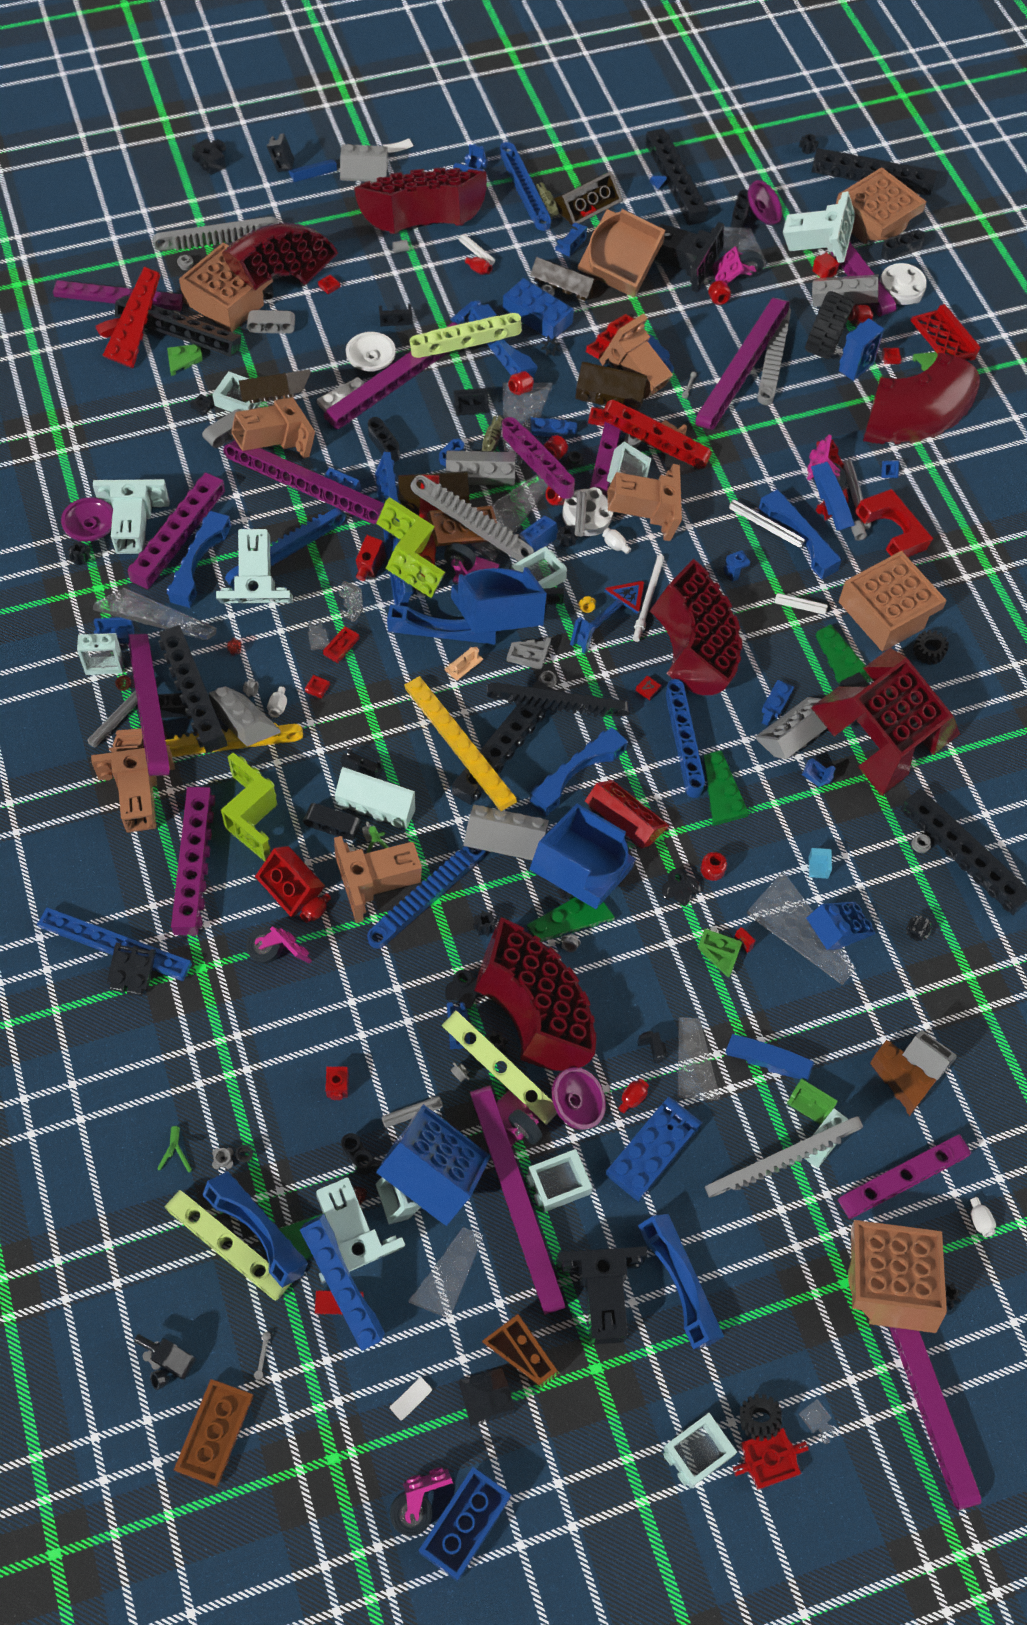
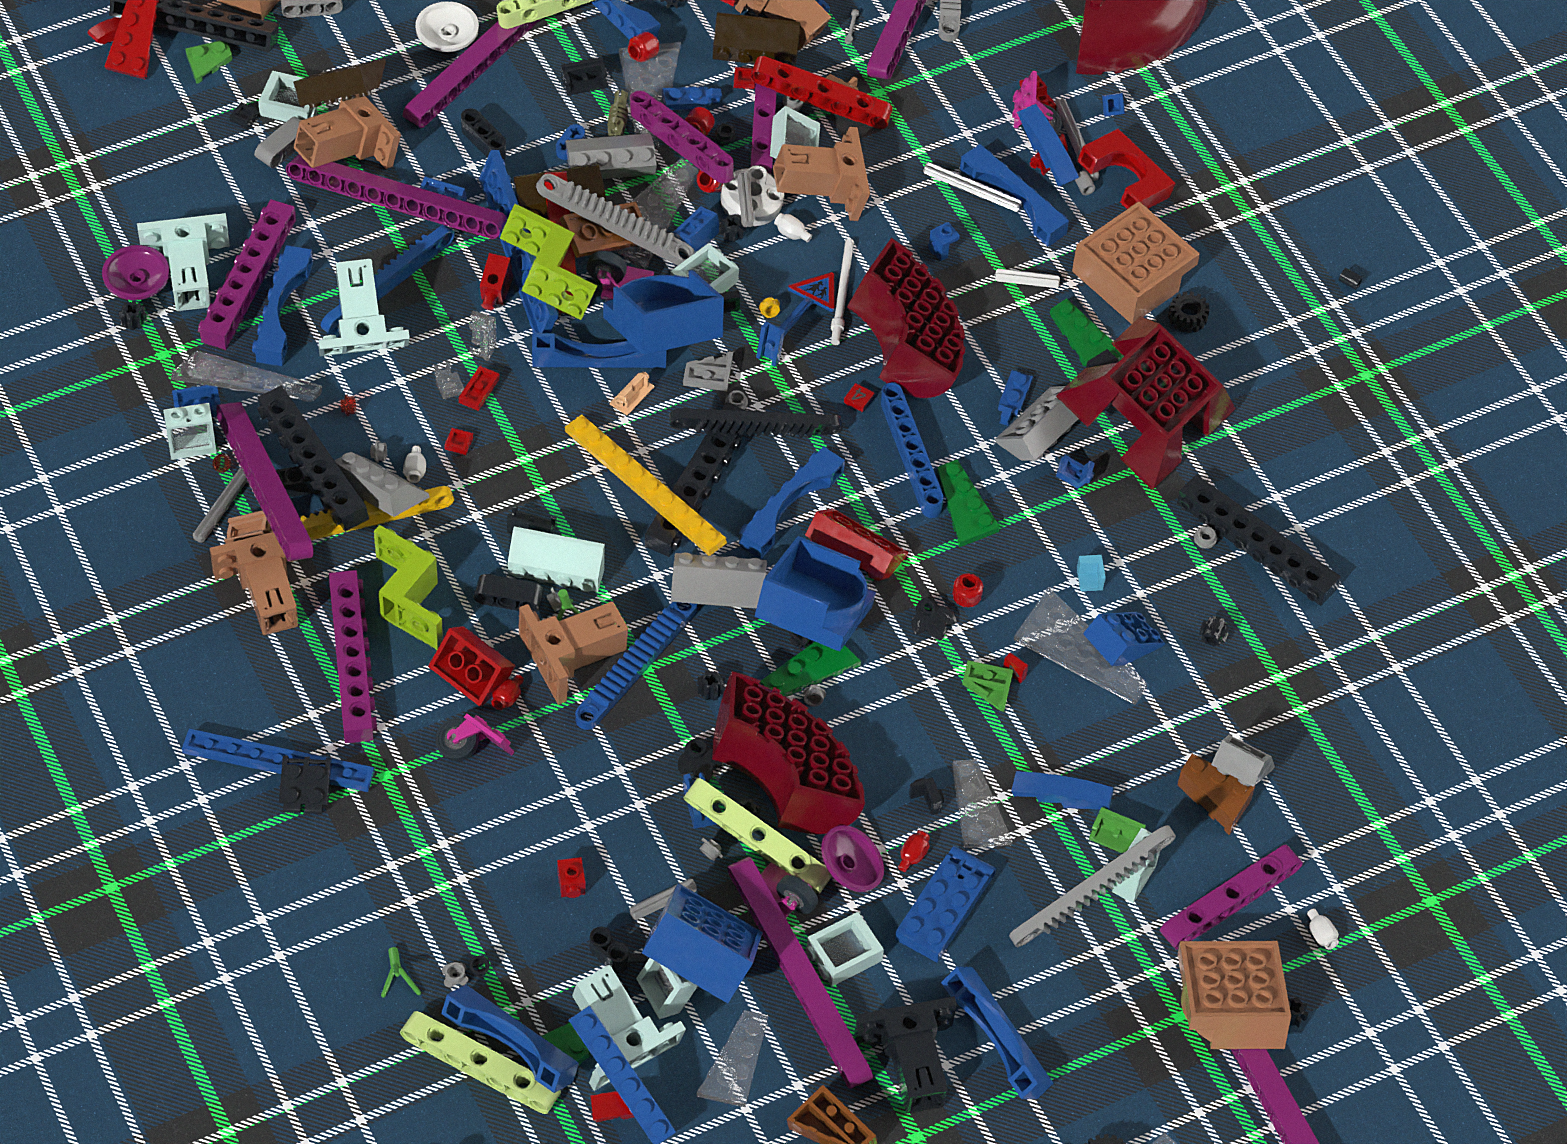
camera: 10 degrees left, 5 degrees down
white plate [317,377,364,412] -> none

